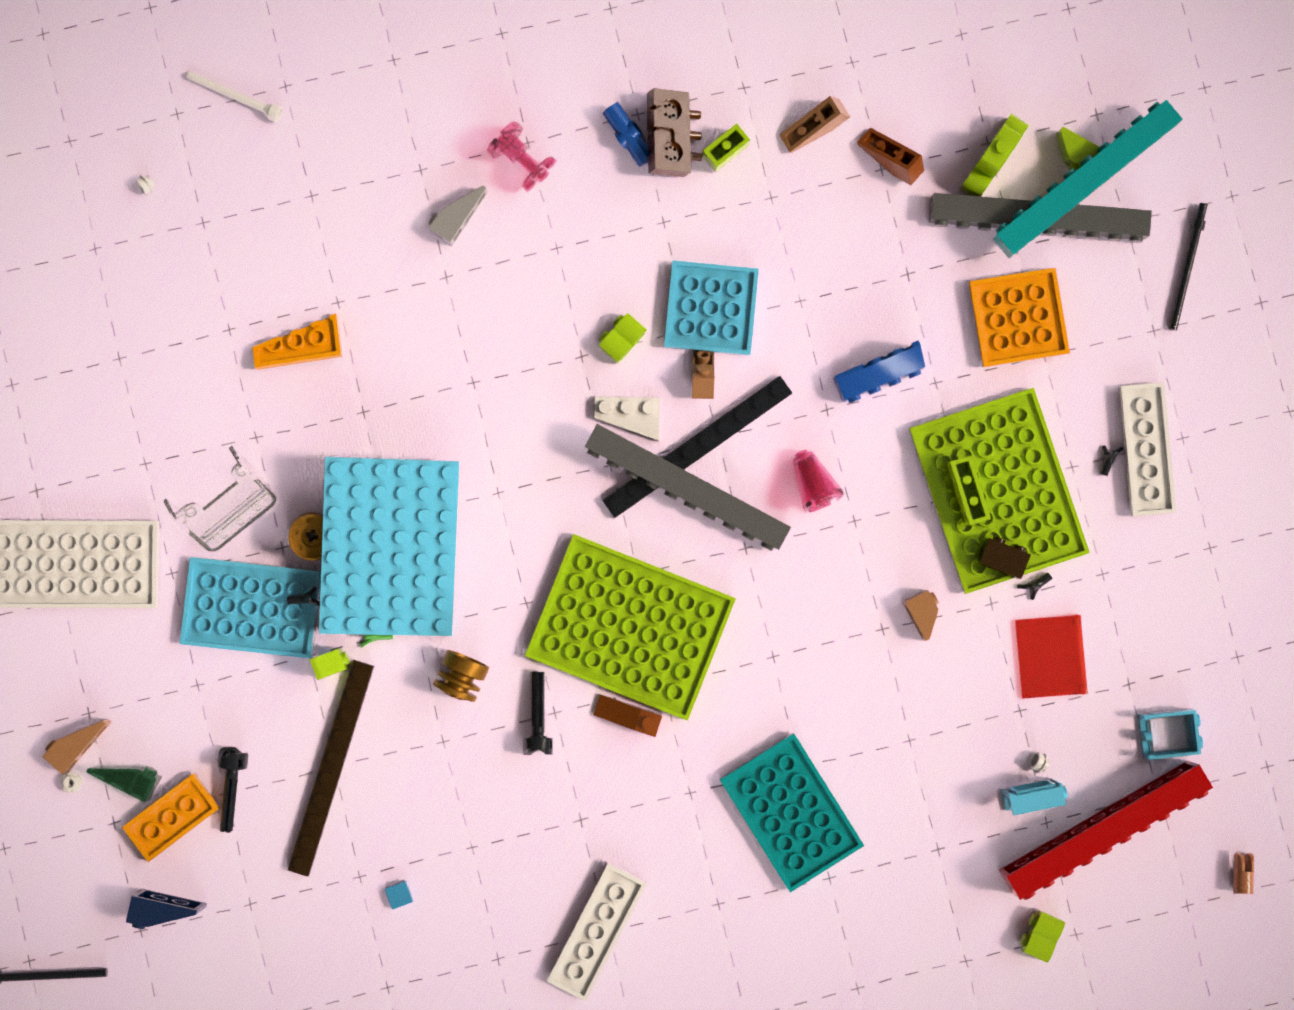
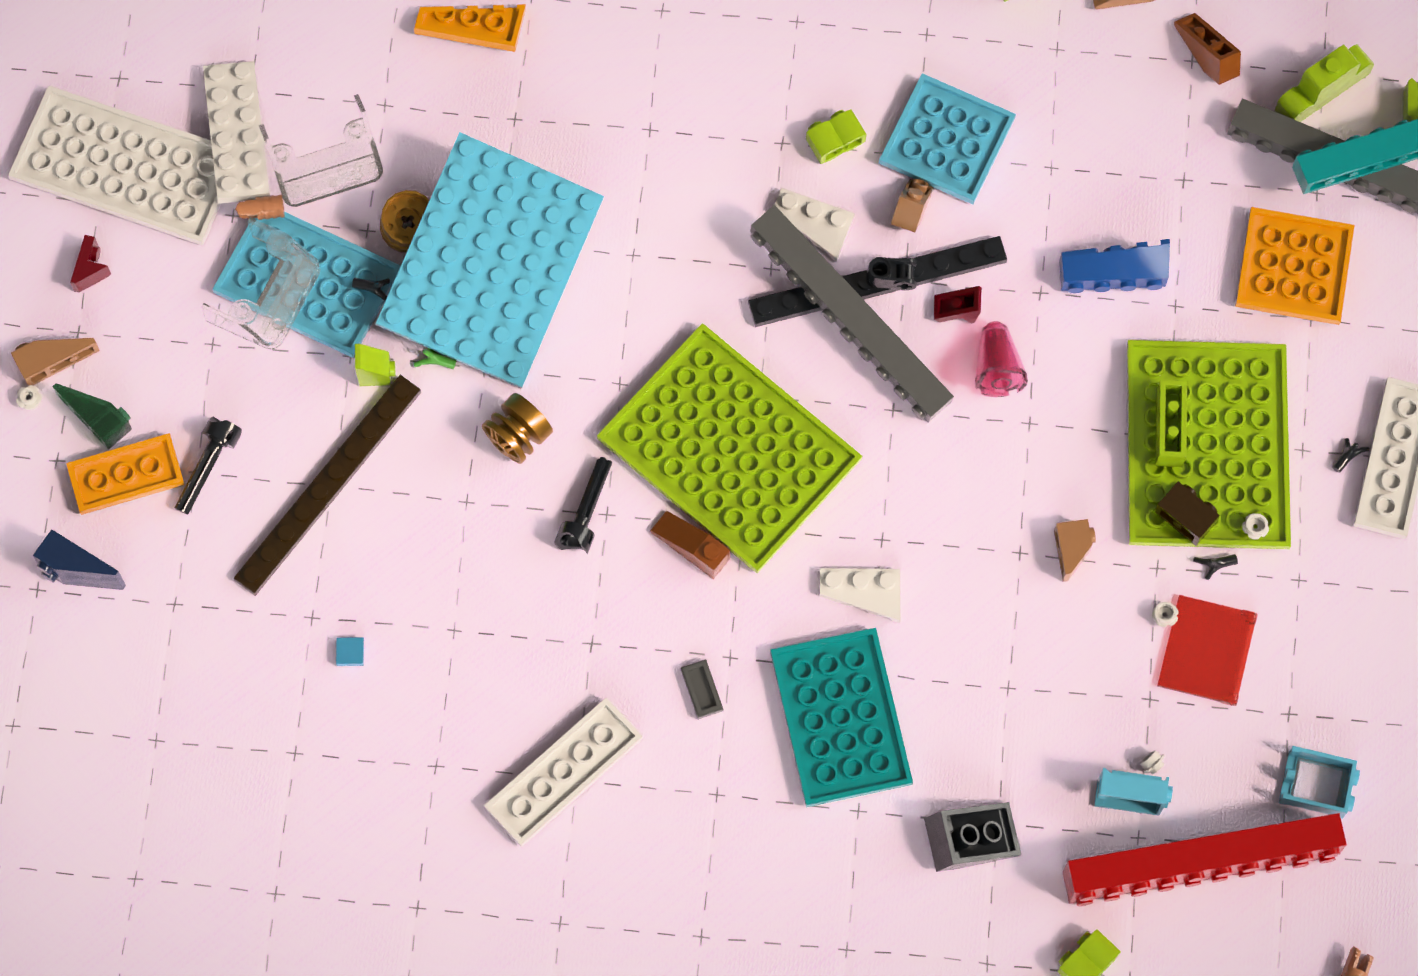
camera: 15 degrees right, 15 degrees down
none -> dark red slope [70,235,111,293]
none -> clear windscreen [201,217,320,350]
none -> white plate [203,61,270,204]
none -> nougat hinge [235,194,285,220]
none -> dark grey tile [681,659,724,720]
none -> white wing [819,568,901,623]
none -> black piece [866,257,917,291]
none -> black slope [924,802,1022,872]
none -> dark red slope [934,286,982,324]
none -> white plate [1152,602,1178,627]
none -> white plate [1242,514,1269,539]

